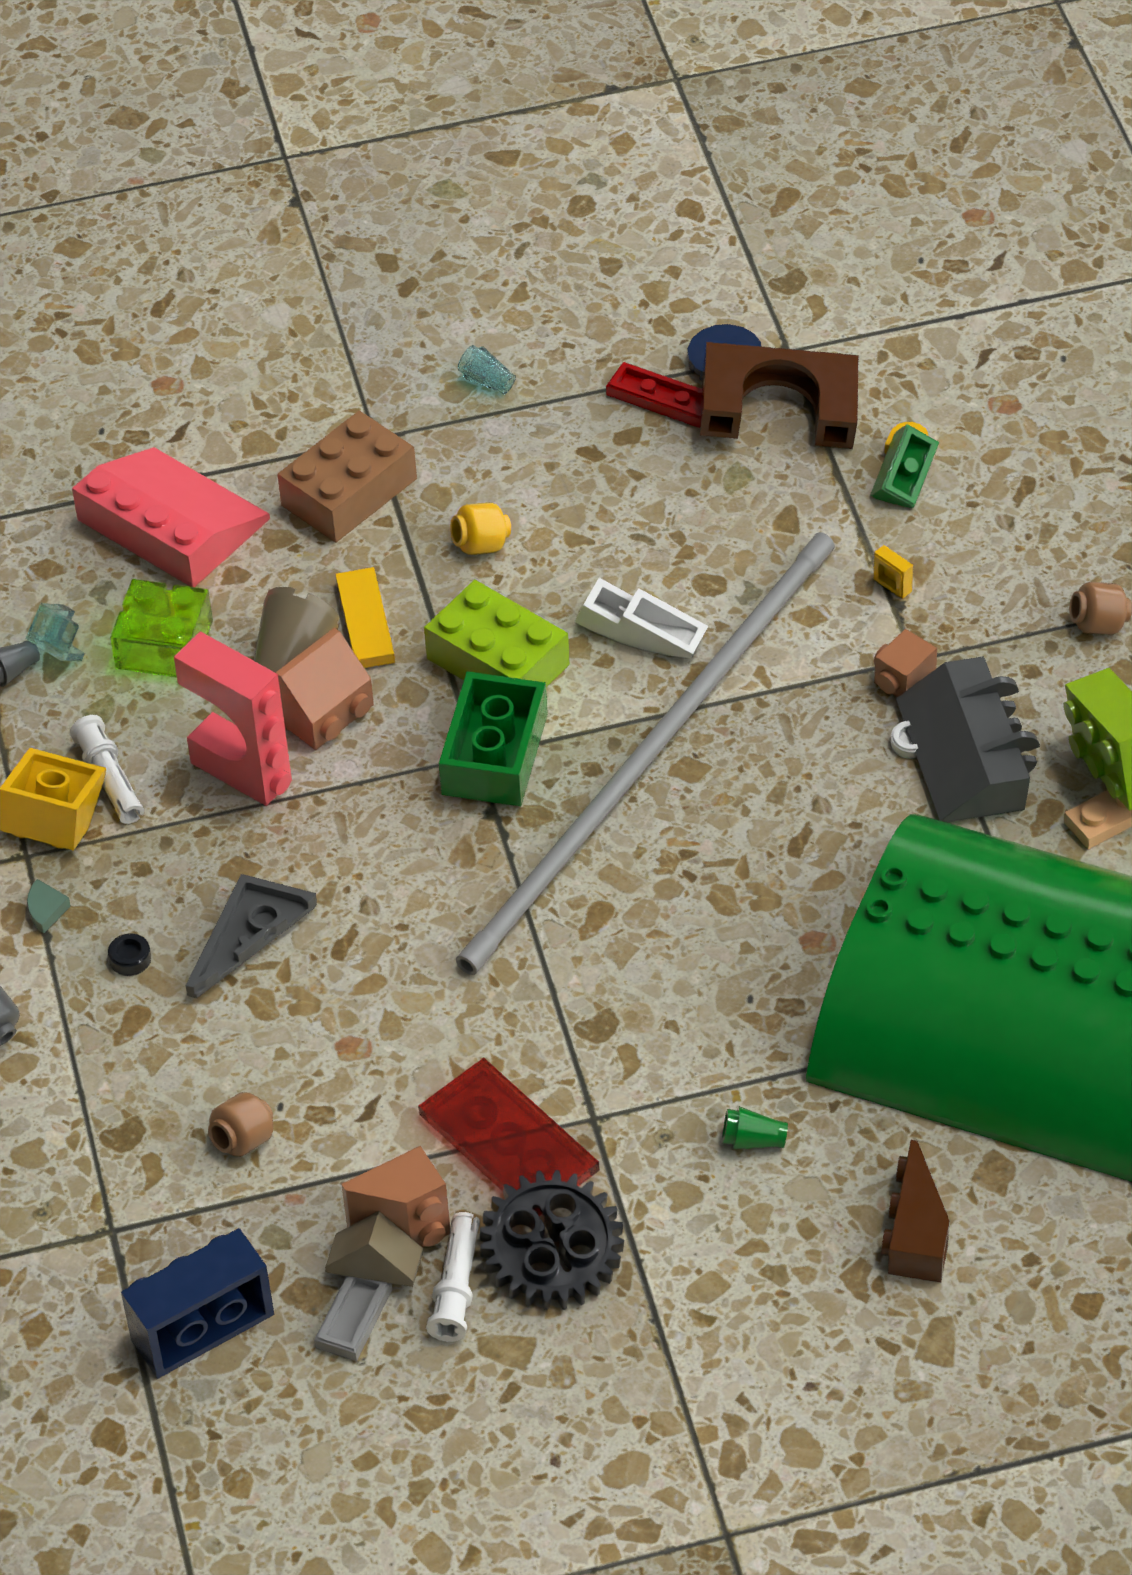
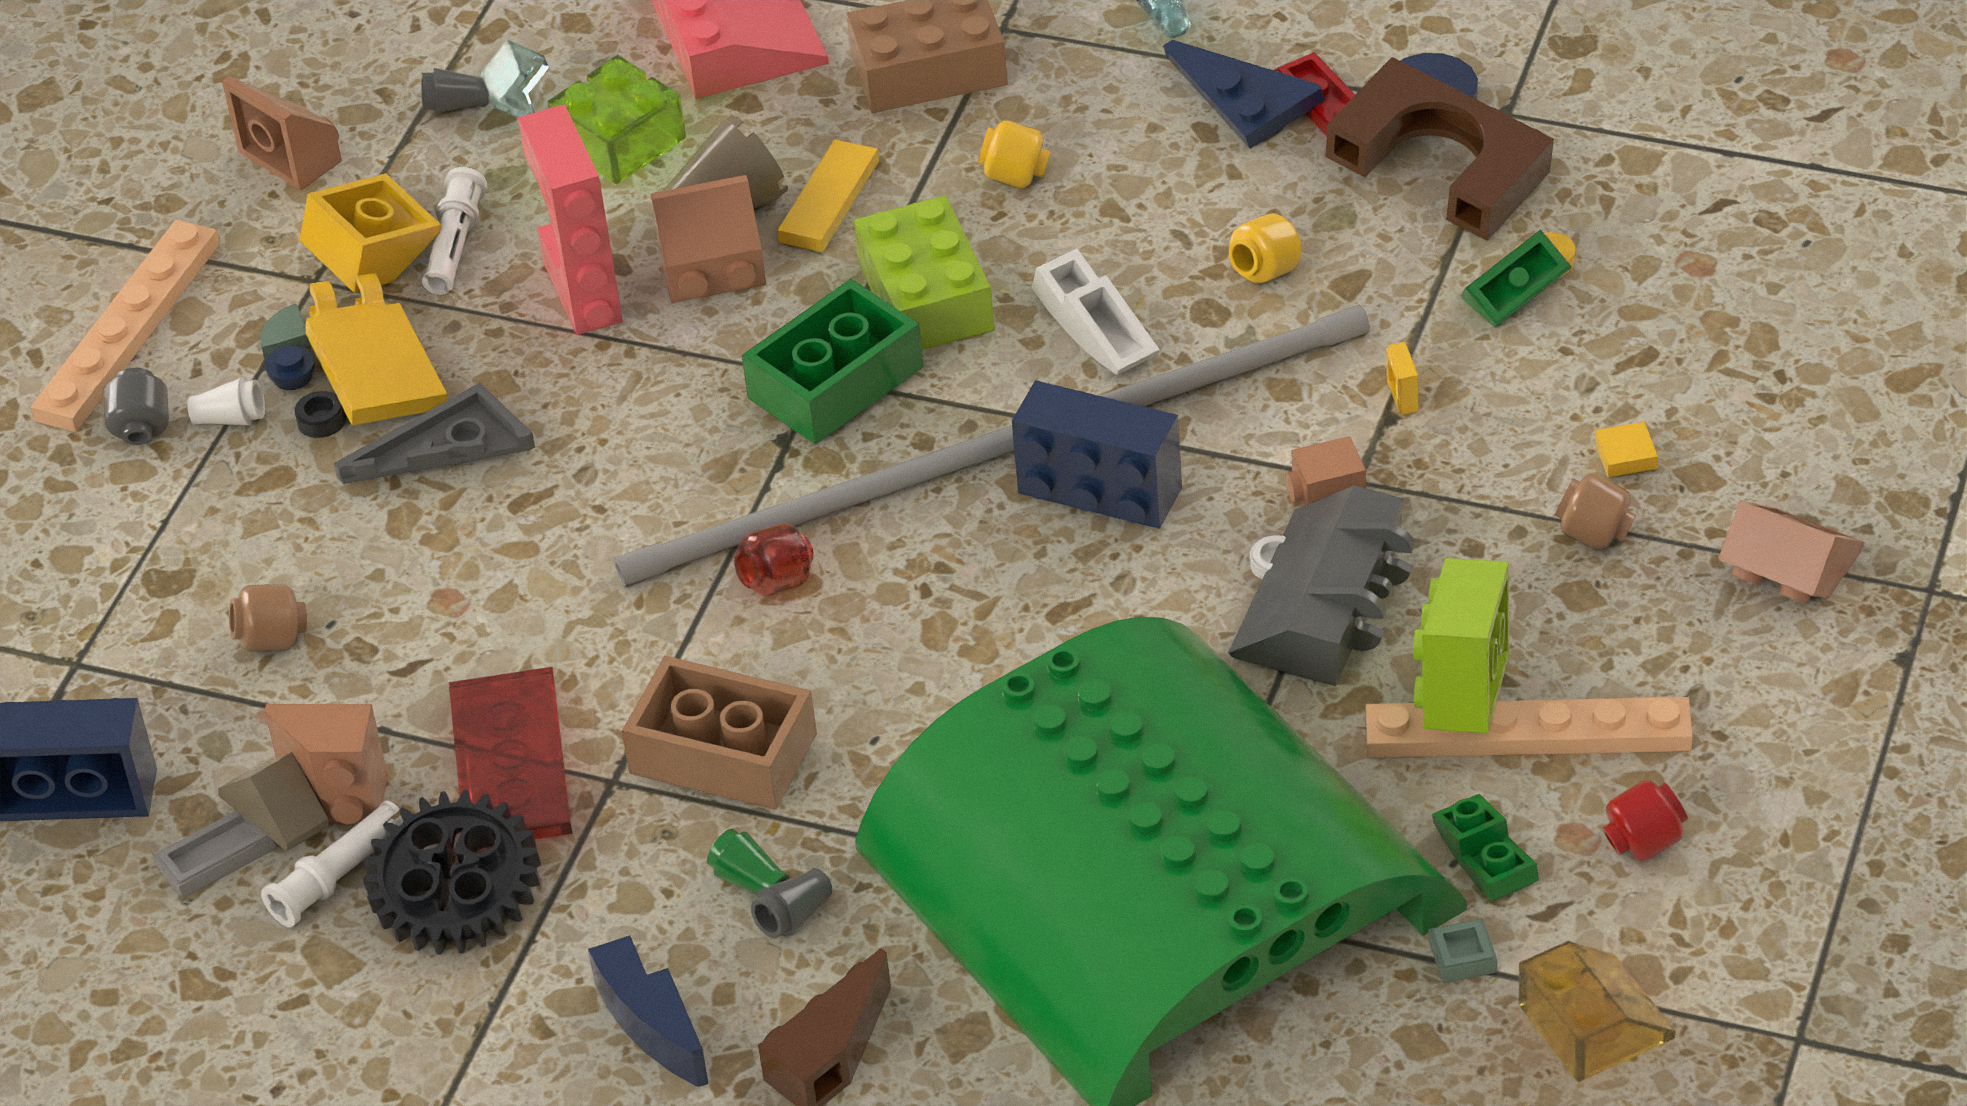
camera: 35 degrees right, 5 degrees down
none -> white cone [187,377,265,426]
none -> dark blue plate [265,345,315,390]
none -> yellow tile [306,273,447,425]
none -> dark blue slope [588,935,709,1087]
none -> medium nougat brick [622,655,817,810]
none -> clear red head [734,523,814,596]
none -> dark grey cone [751,868,832,938]
none -> dark blue brick [1012,380,1182,529]
none -> dark blue wing [1163,40,1326,149]
none -> yellow head [1229,213,1302,284]
none -> yellow tile [1595,422,1658,478]

